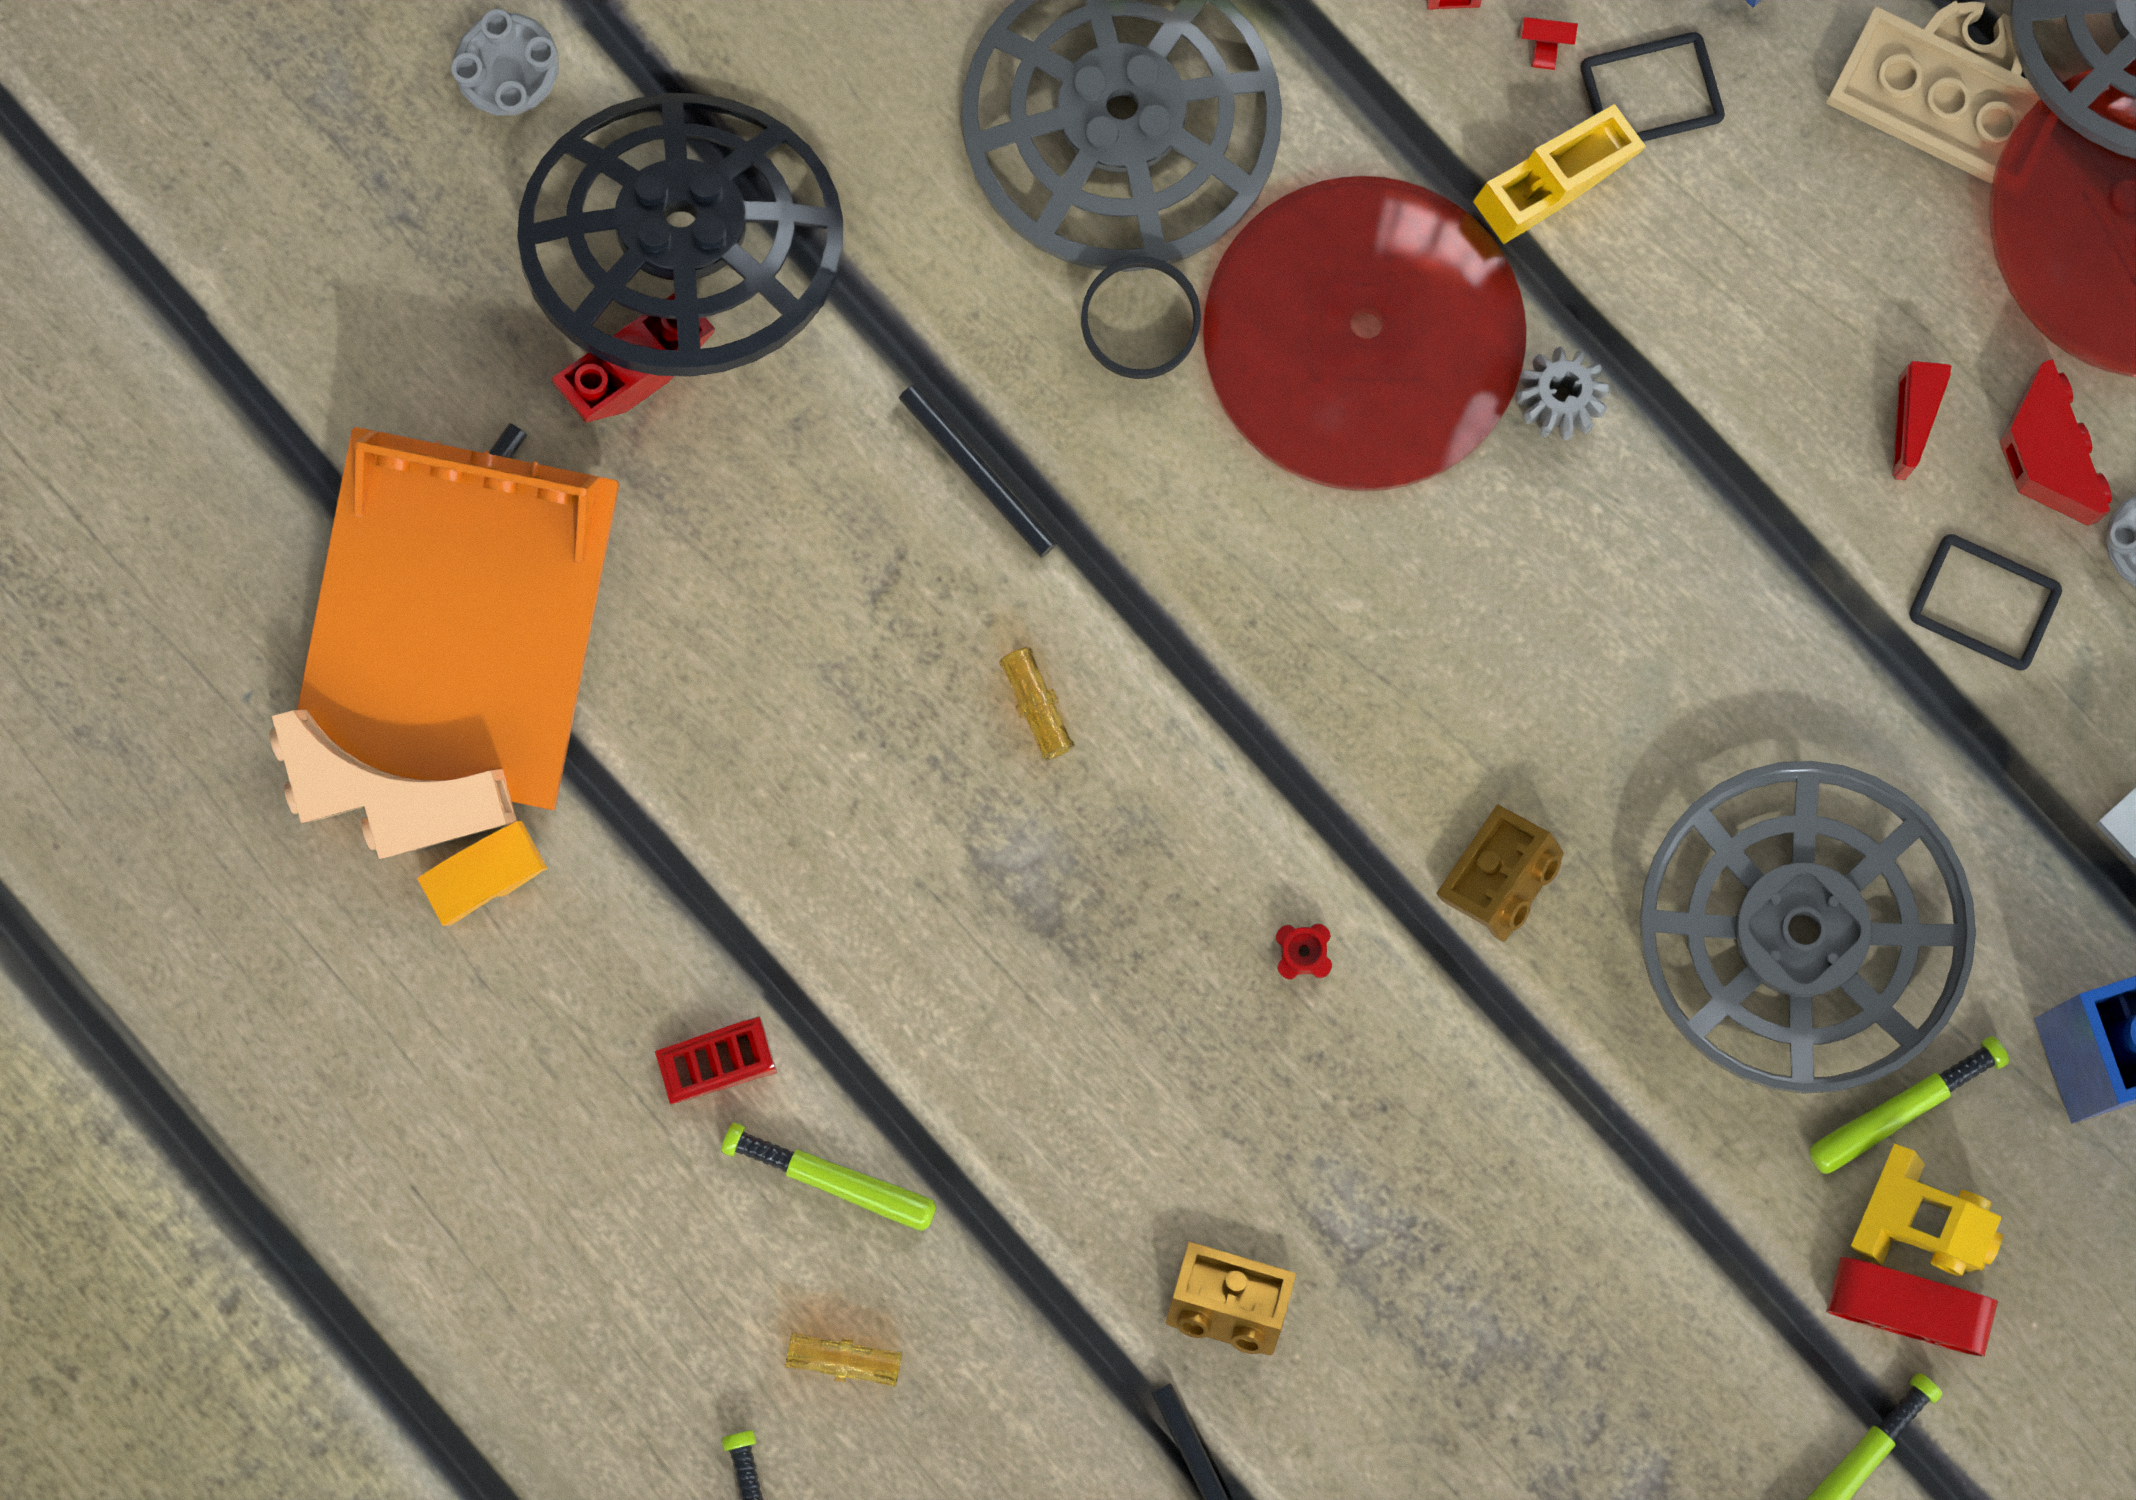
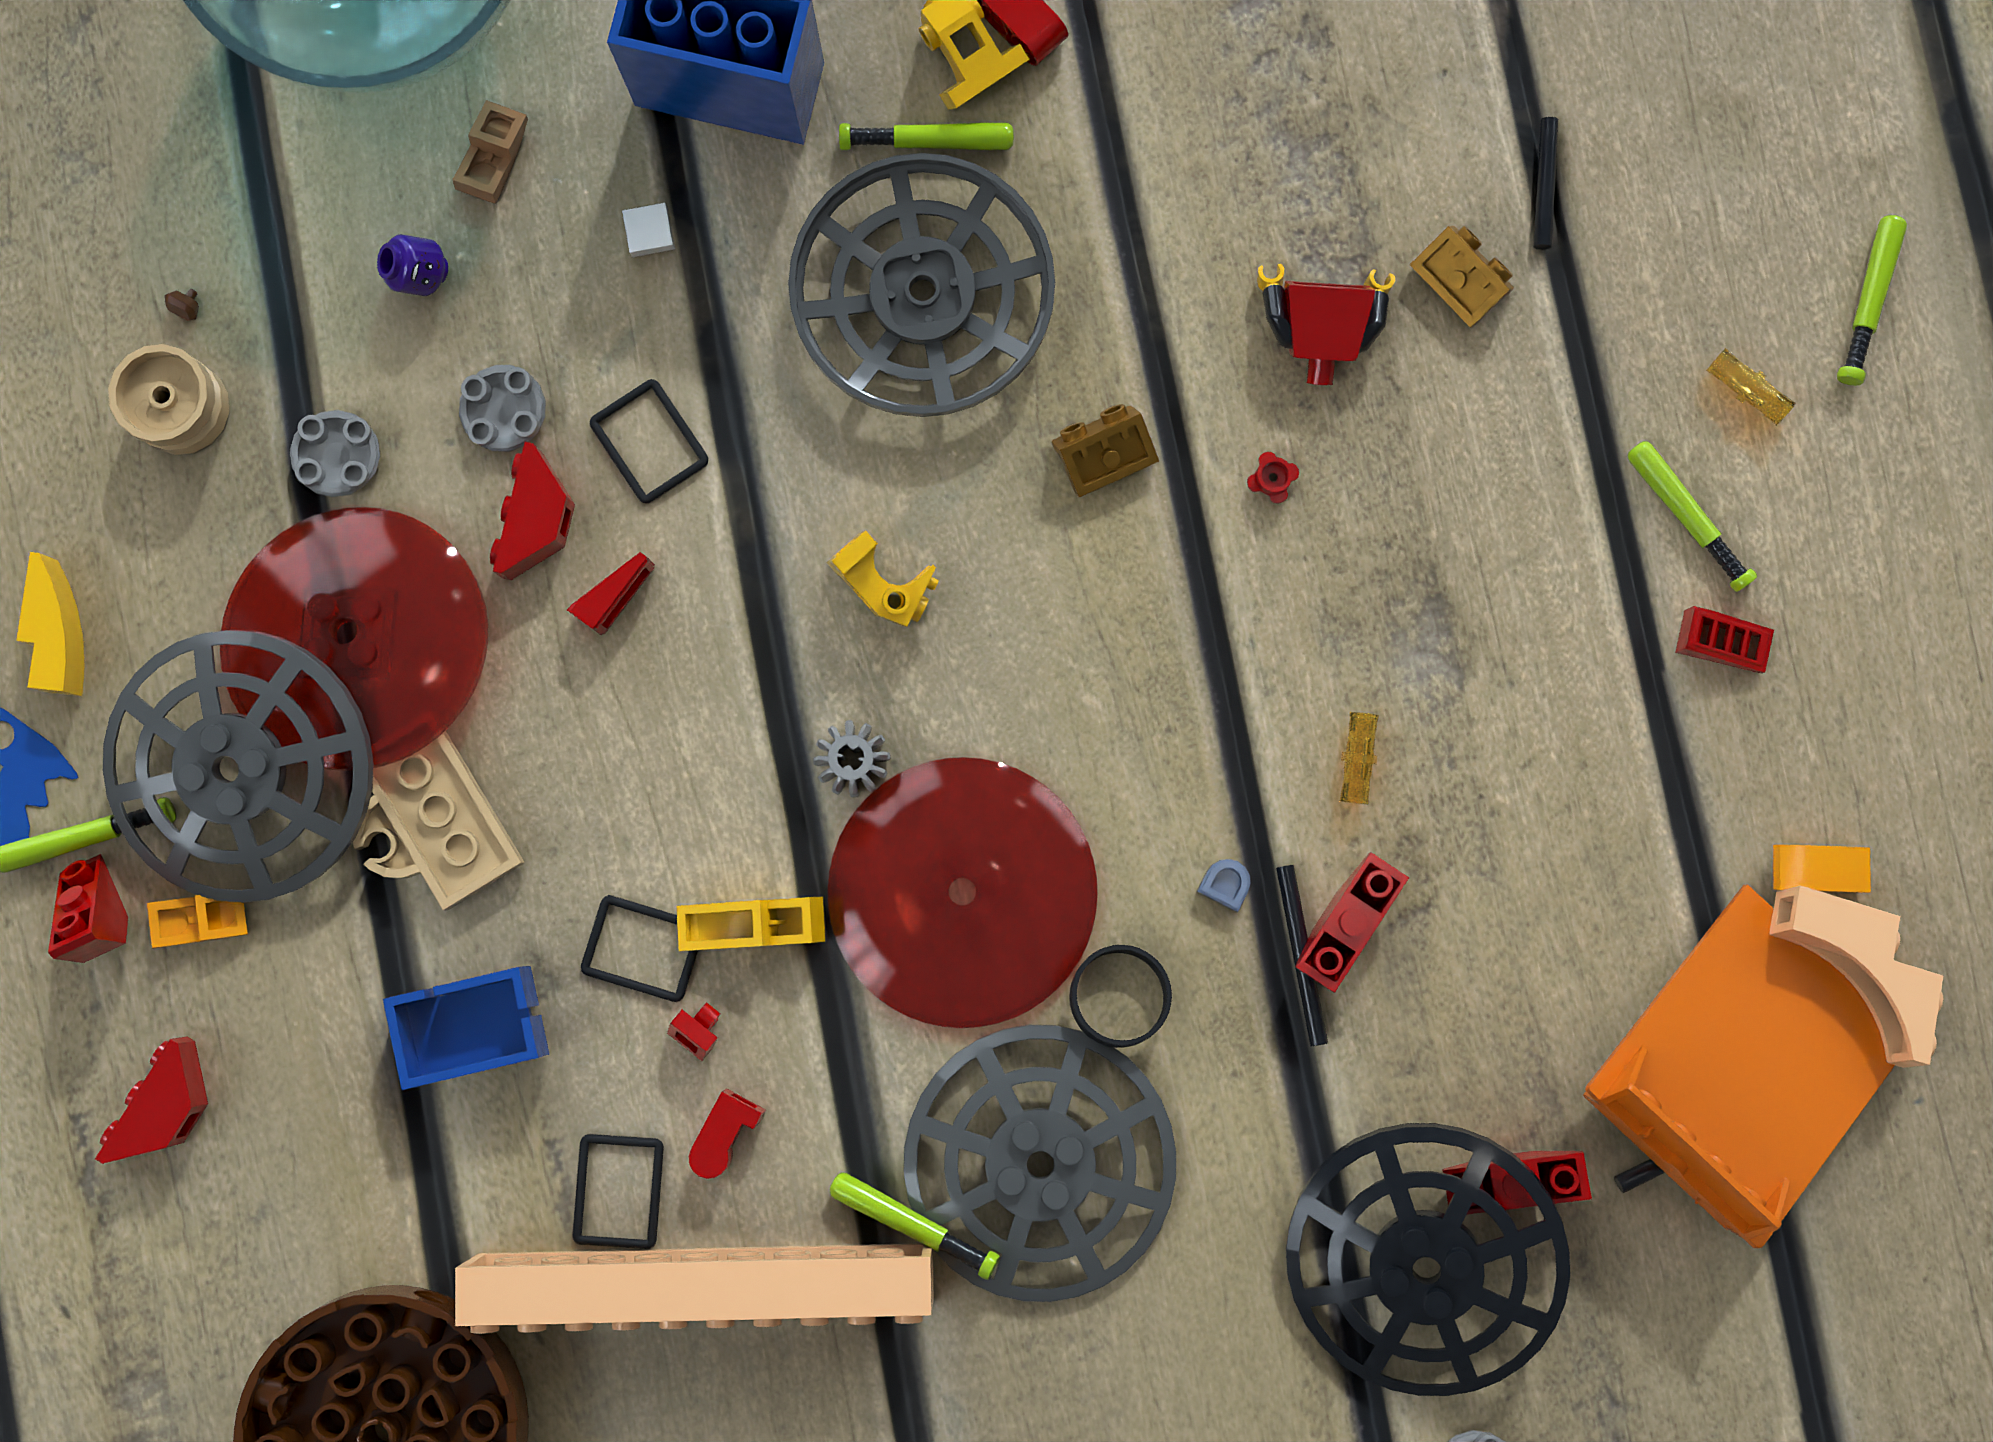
camera: 150 degrees left, 5 degrees up
none -> yellow tile [827,530,939,627]
none -> sand blue tile [1196,859,1251,912]
none -> red torso [1257,264,1395,386]
none -> red slope [1295,852,1409,993]

